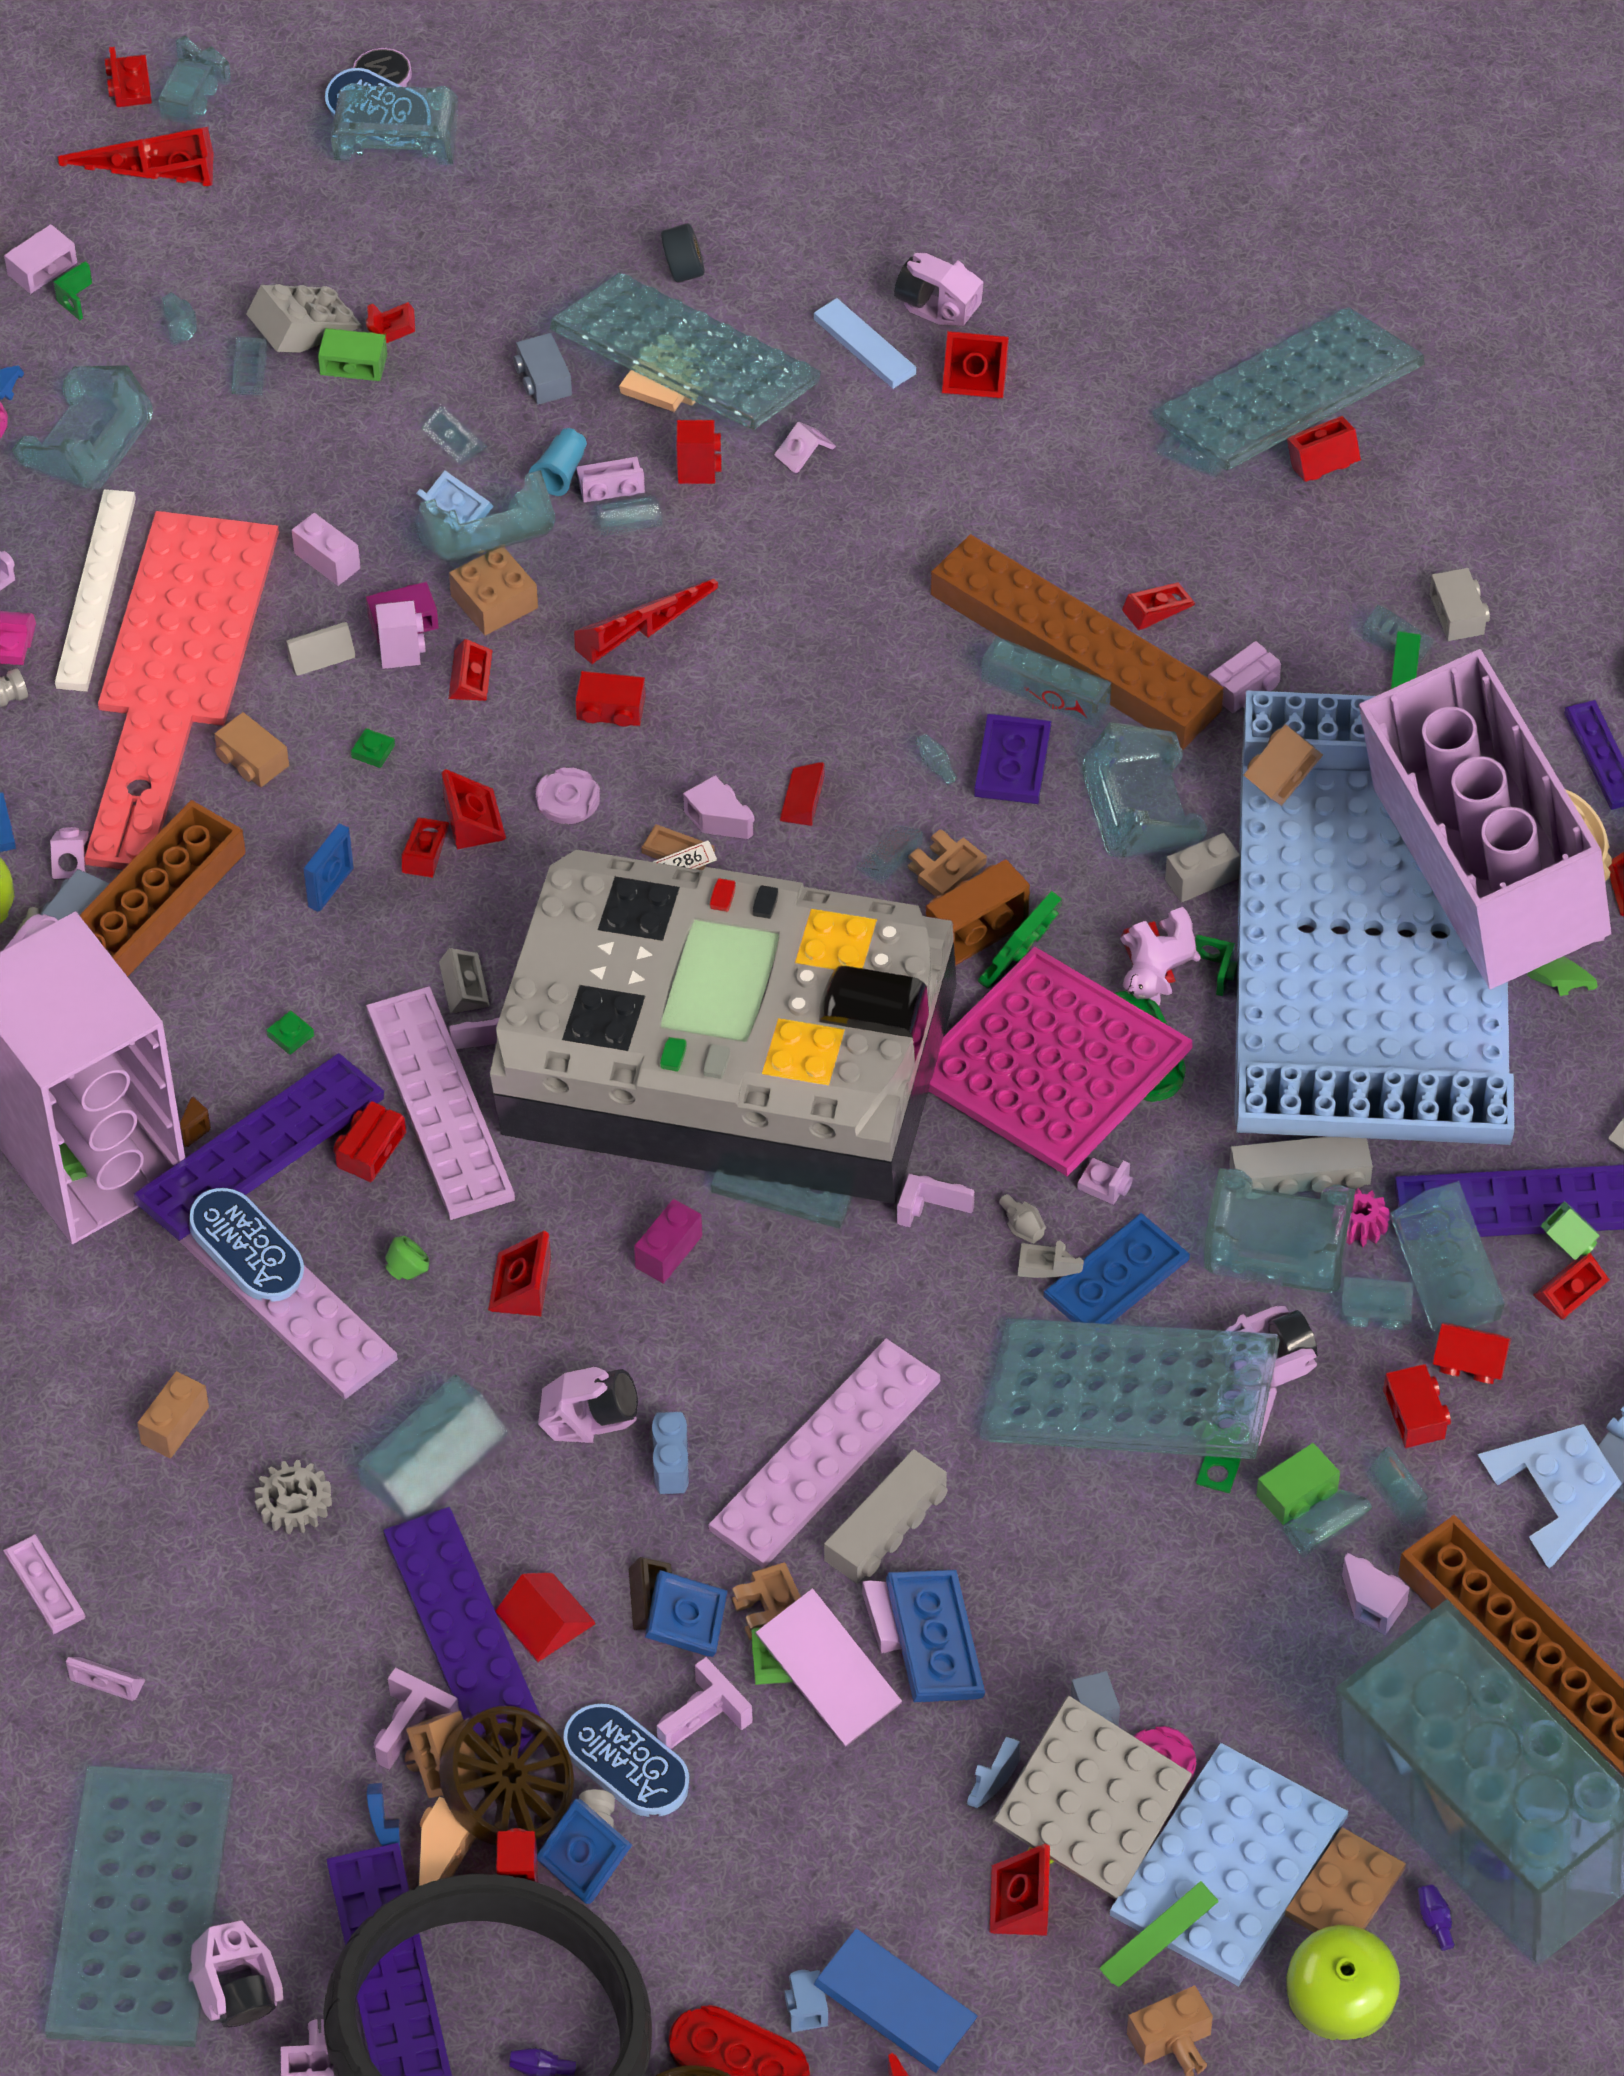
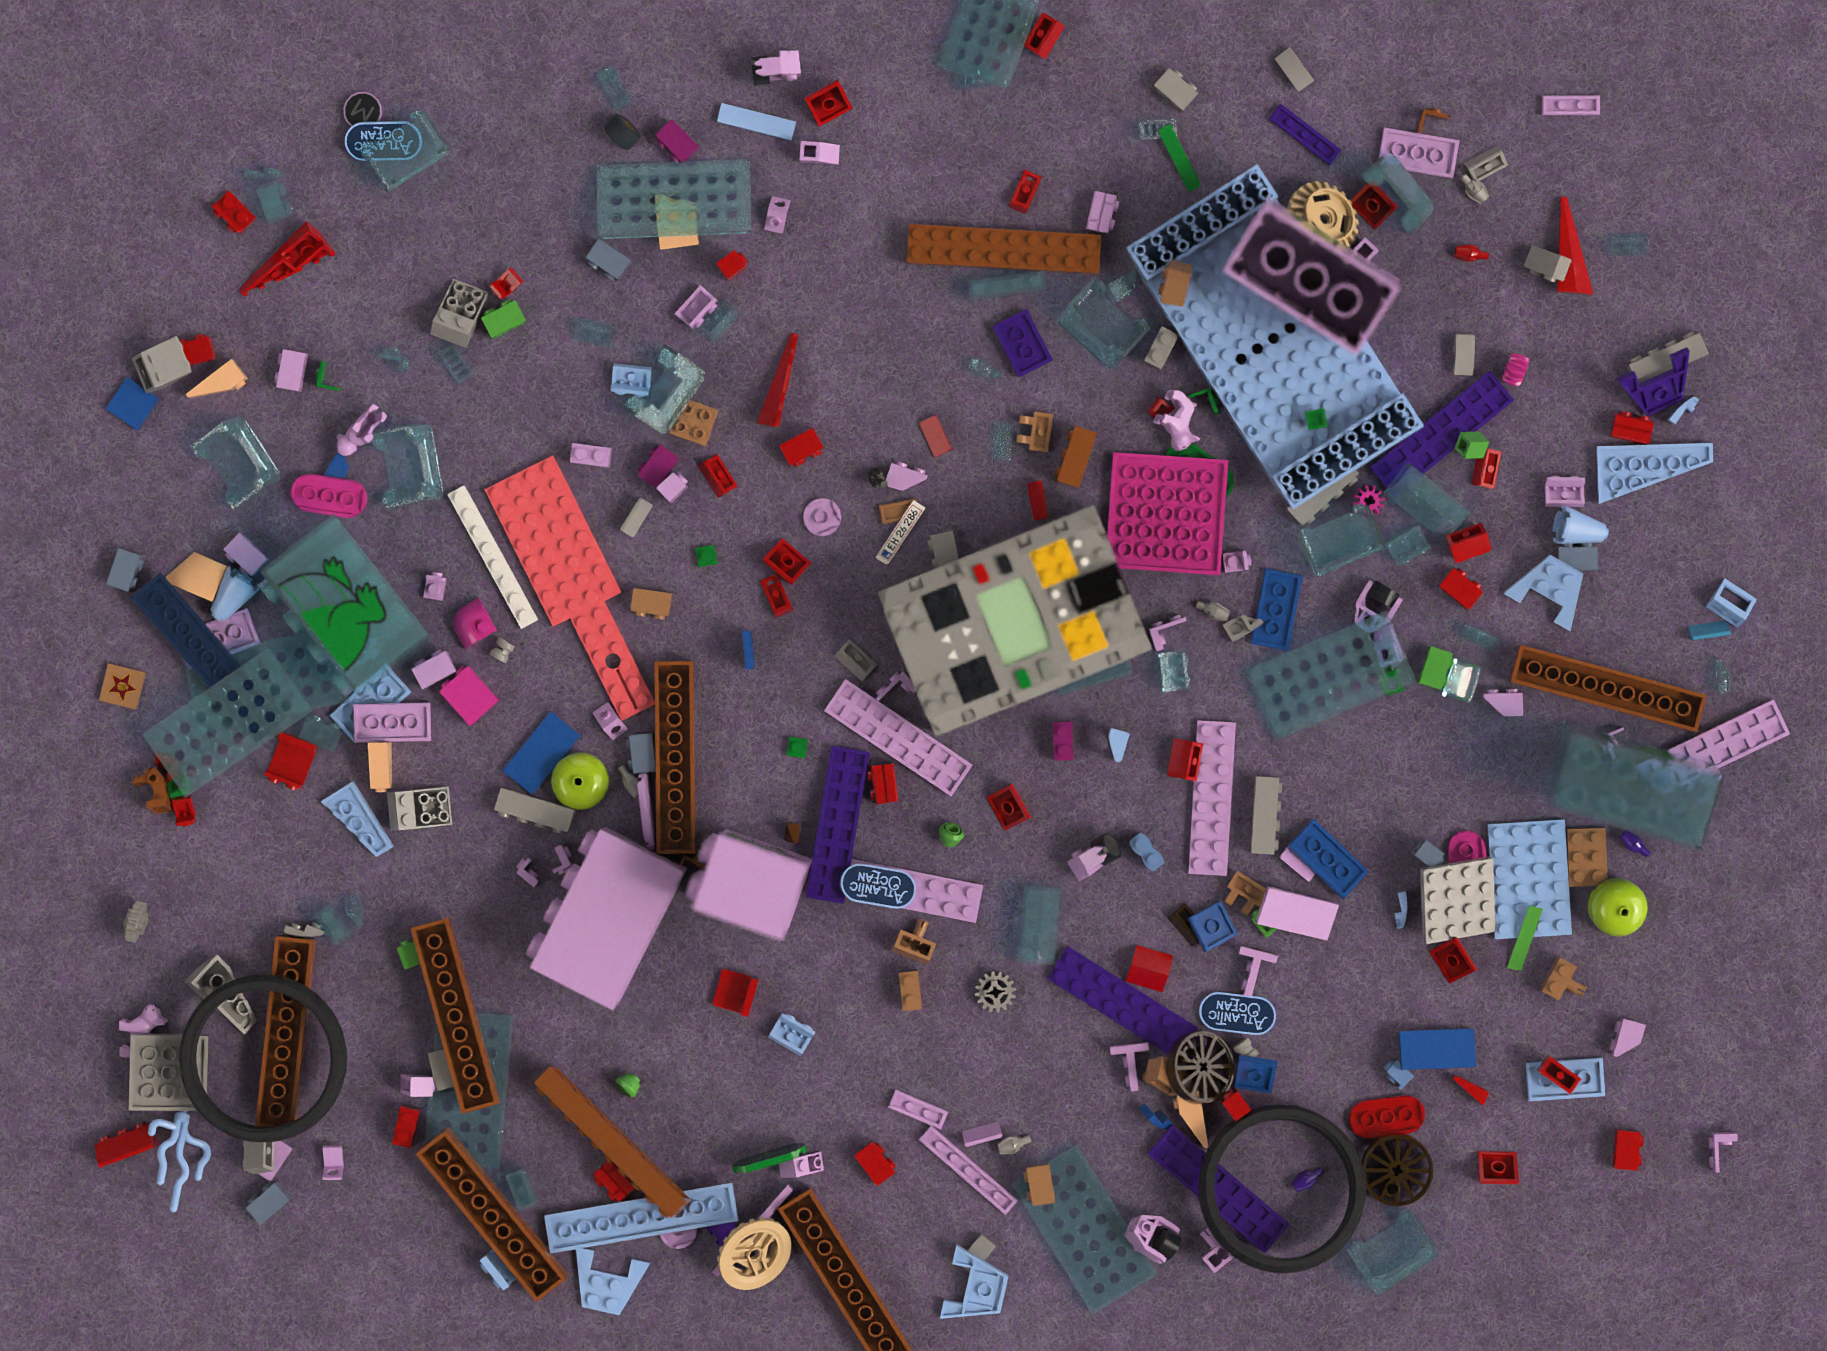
camera: 35 degrees left, 35 degrees up
dark azure plant [529,428,587,496] -> none
green wing [978,891,1062,988] -> none
none -> lavender animal [336,404,387,456]
none -> clear light blue slope [596,65,633,111]
none -> magenta brick [656,119,699,164]
none -> lavender slope [800,141,840,165]
none -> pearl dark grey piece [868,468,888,488]
none -> medium nougat brick [891,919,936,965]
none -> lavender tile [919,1126,1018,1215]
none -> light grey piece [997,1135,1031,1154]
none -> medium nougat brick [1023,1163,1055,1206]
none -> clear light blue slope [1104,269,1138,304]
none -> light blue tile [1108,727,1130,762]
none -> clear light blue bracket [1156,651,1190,692]
none -> red brick [1167,738,1203,781]
none -> green plate [1305,408,1328,431]

